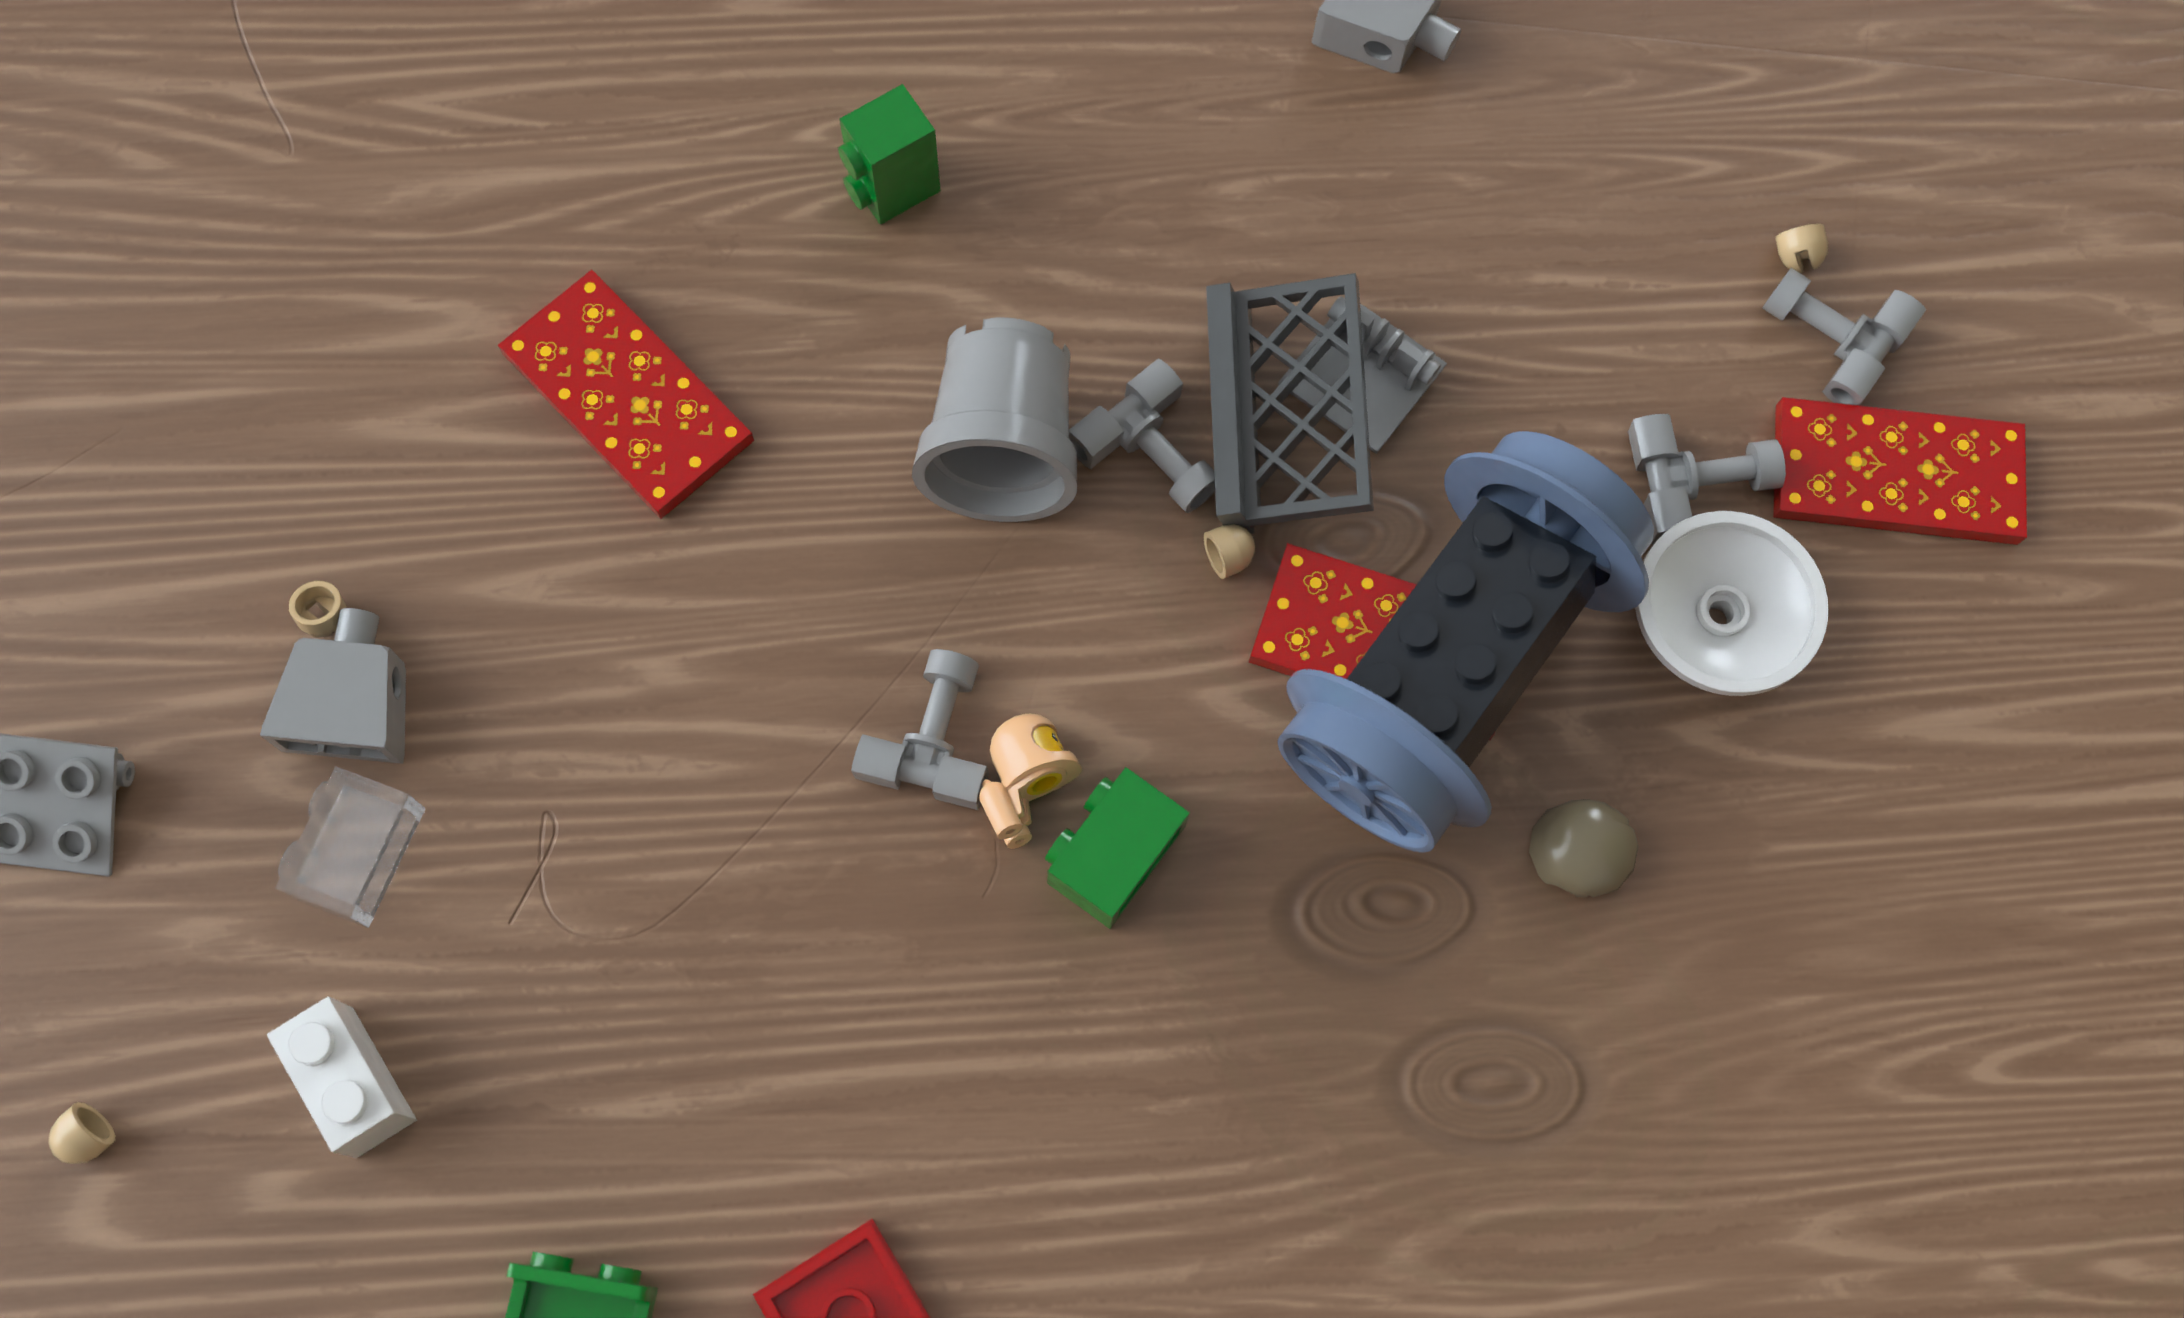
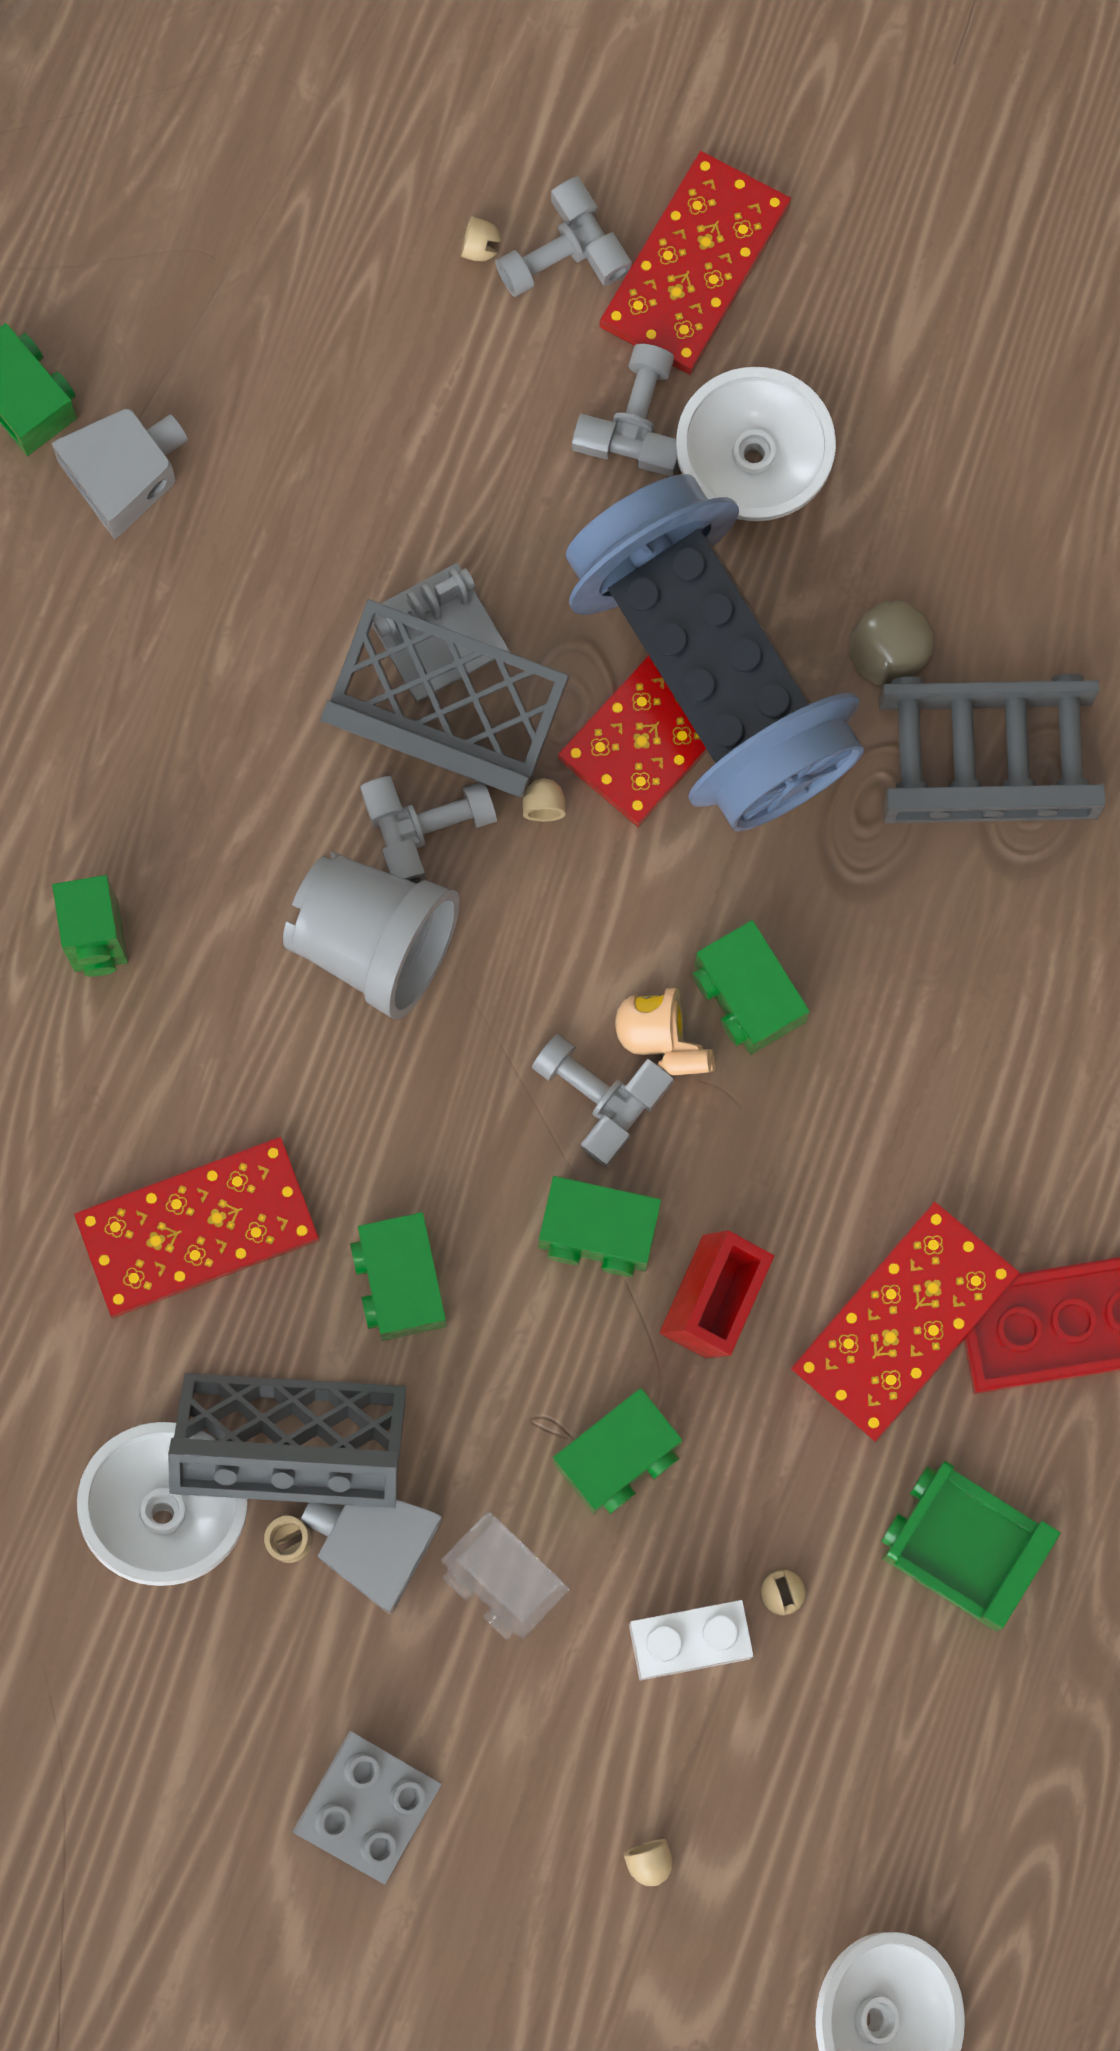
camera: 65 degrees left, 5 degrees up
none -> white dish [77,1422,247,1586]
none -> dark grey fence [168,1373,406,1508]
none -> green piece [350,1212,447,1341]
none -> green piece [538,1176,661,1277]
none -> green piece [553,1388,683,1515]
none -> red piece [659,1230,775,1358]
none -> tan hinge [760,1570,806,1616]
none -> red tile [791,1201,1020,1443]
none -> dark grey fence [879,674,1105,823]

